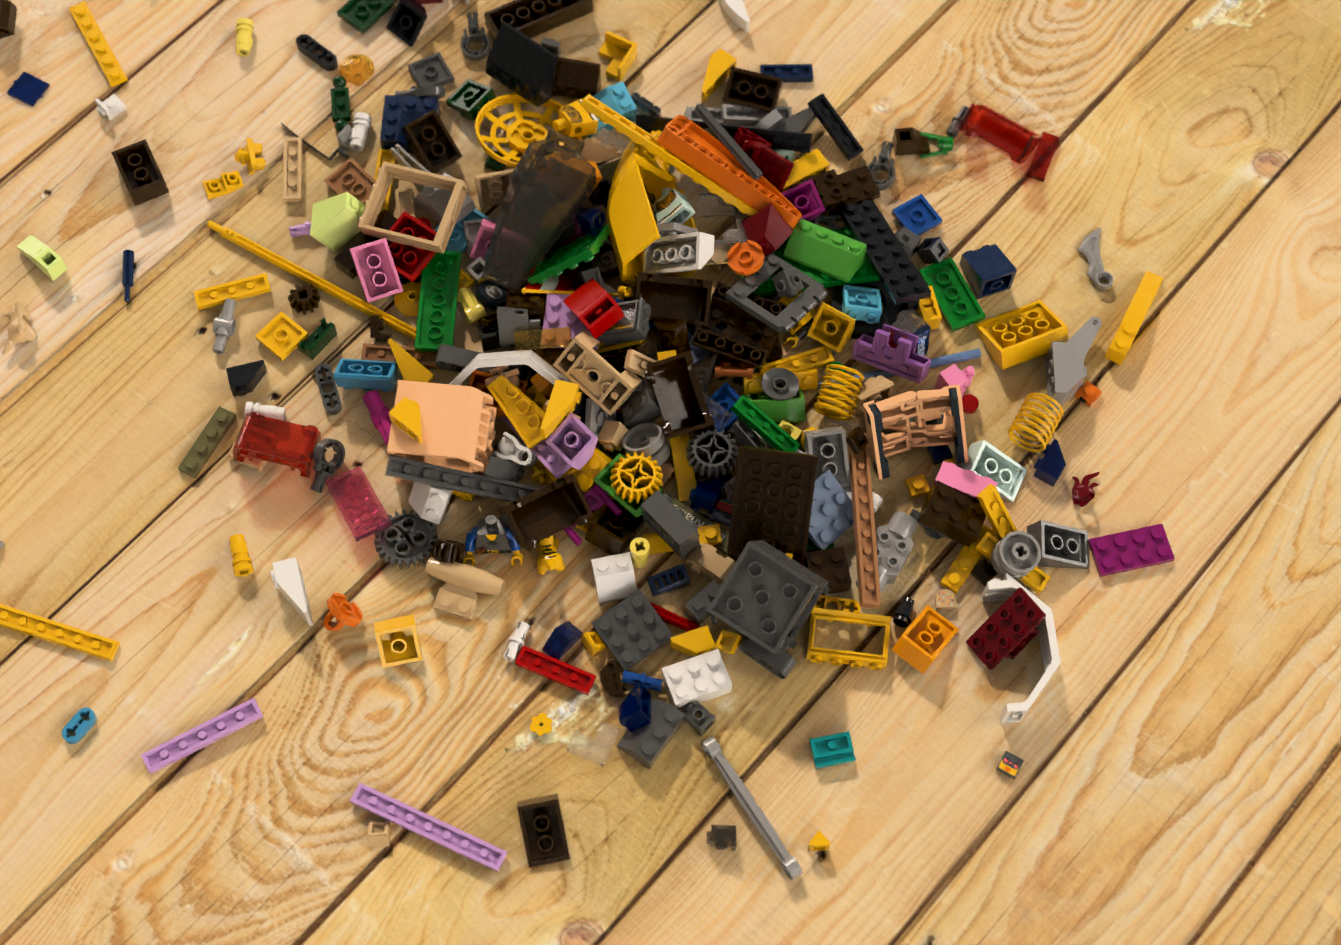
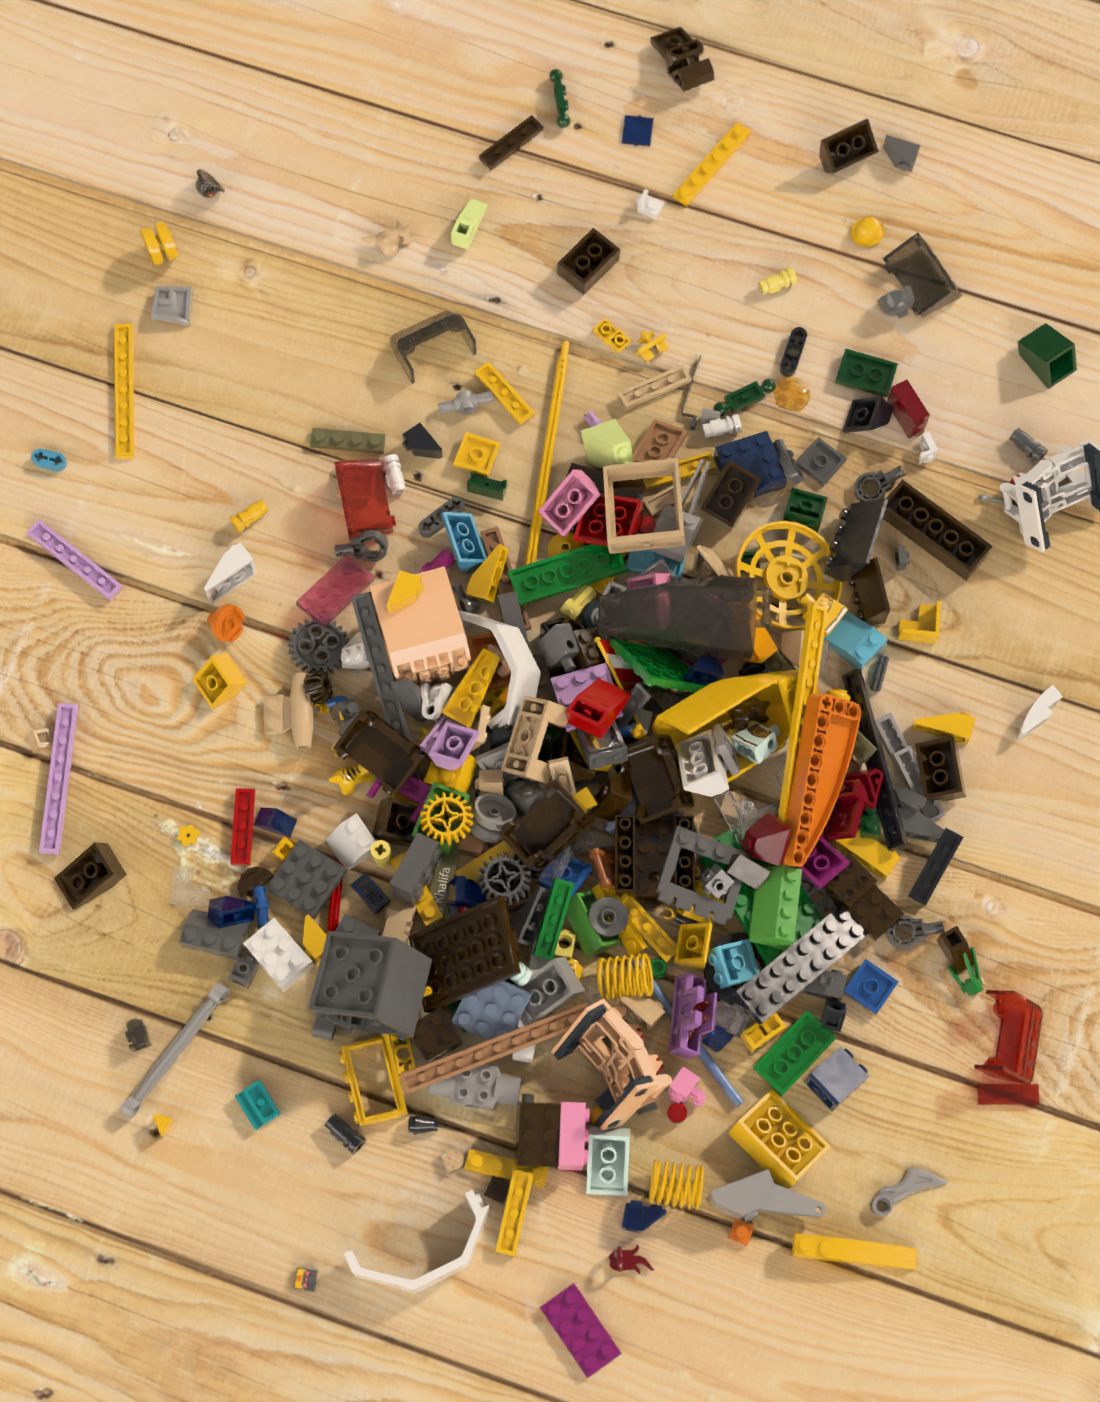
camera: 70 degrees right, 5 degrees up
dark blue axle [122,250,134,302] -> none
dark brown gear [288,282,321,315] -> none
dark brown bracket [370,314,392,342] -> none
white pin [503,621,530,662] -> none
clear yellow tile [514,327,572,351] -> none
yellow slope [540,380,582,439] -> none
dark grey axle [694,103,763,180] -> none
orange tile [727,240,765,276] -> none
dark blue tile [760,64,813,82] -> none
dark brown tile [846,427,869,454] -> none
light orange slope [891,605,959,674] -> none
yellow plate [905,474,930,499] -> none
dark grey axle [946,106,971,138] -> none
dark red bracket [966,587,1046,670] -> none
yellow plate [977,484,1017,540] -> none
light grey wheel [991,531,1041,580] -> none
dark grey slope [1027,520,1089,569] -> none
none -> black axle [325,1114,367,1154]
none -> clear smoke windscreen [390,310,477,384]
none -> slope [725,854,770,890]

